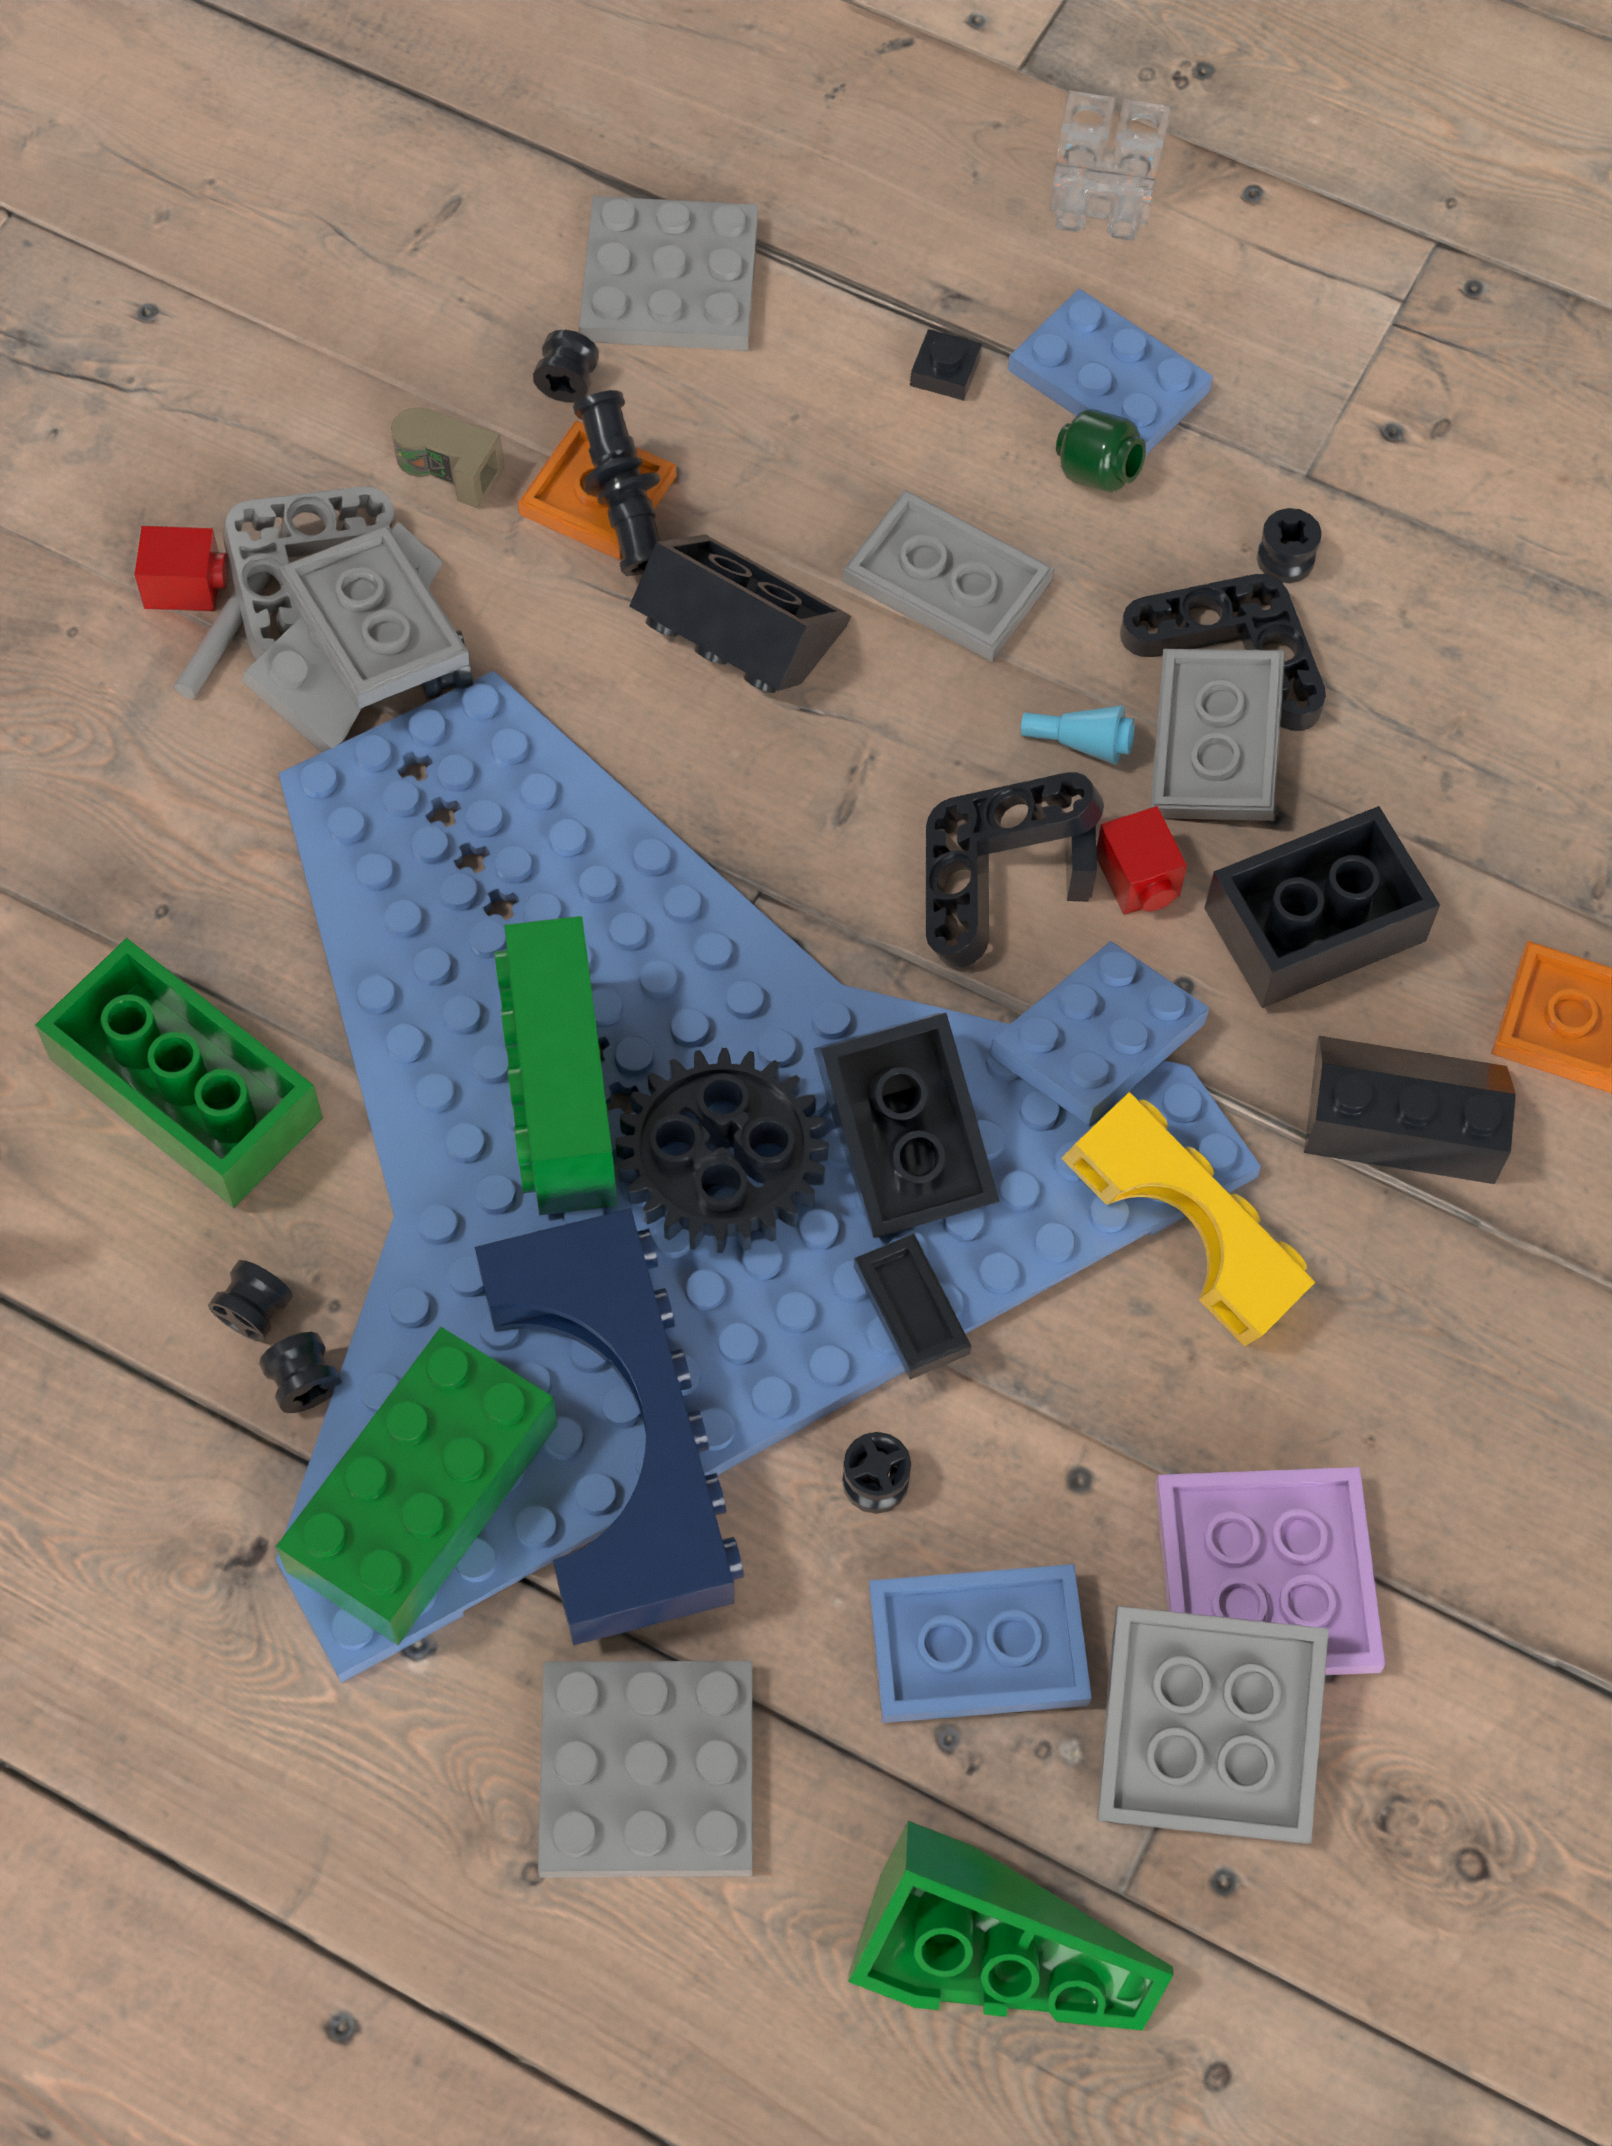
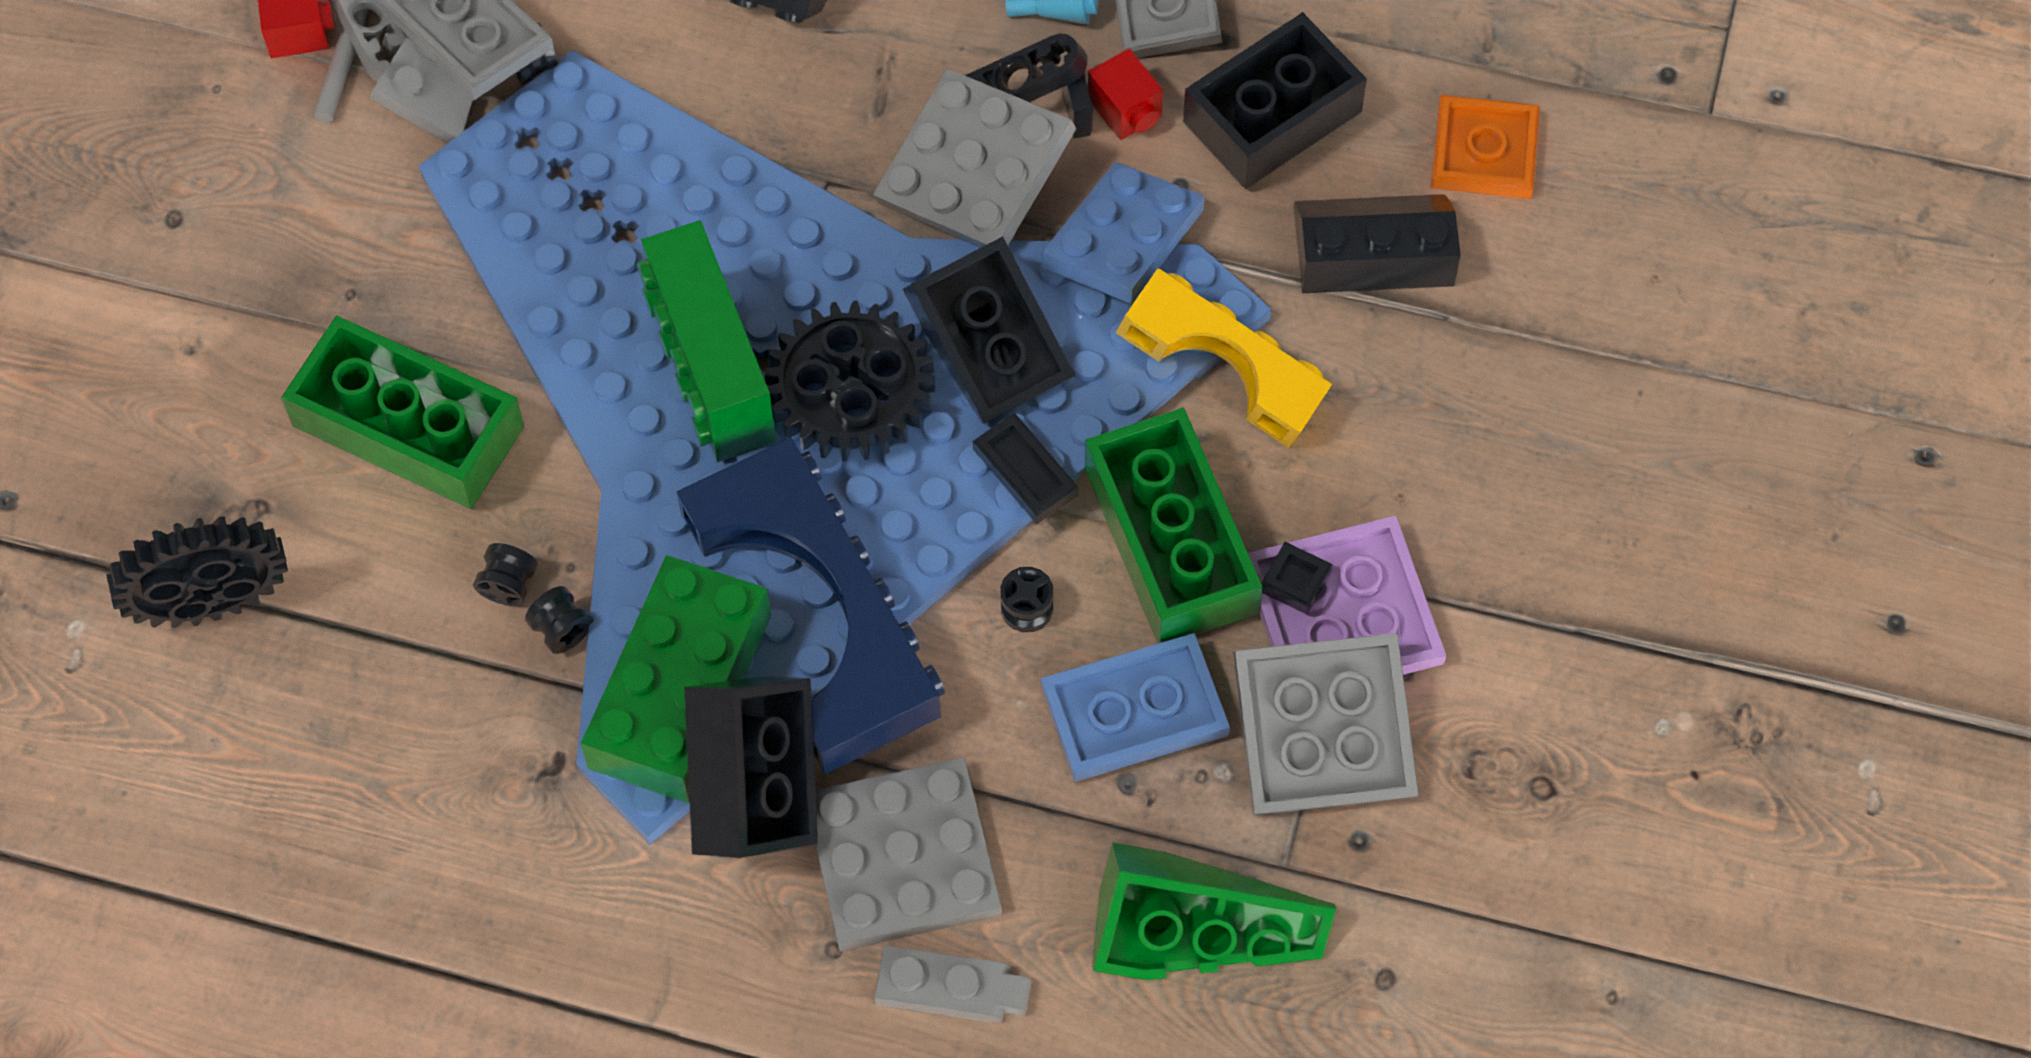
camera: 10 degrees left, 0 degrees up
none -> black brick [684,676,818,858]
none -> light grey plate [873,69,1077,248]
none -> light grey hinge [874,945,1032,1023]
none -> green brick [1084,407,1263,643]
none -> black tile [1261,542,1333,615]

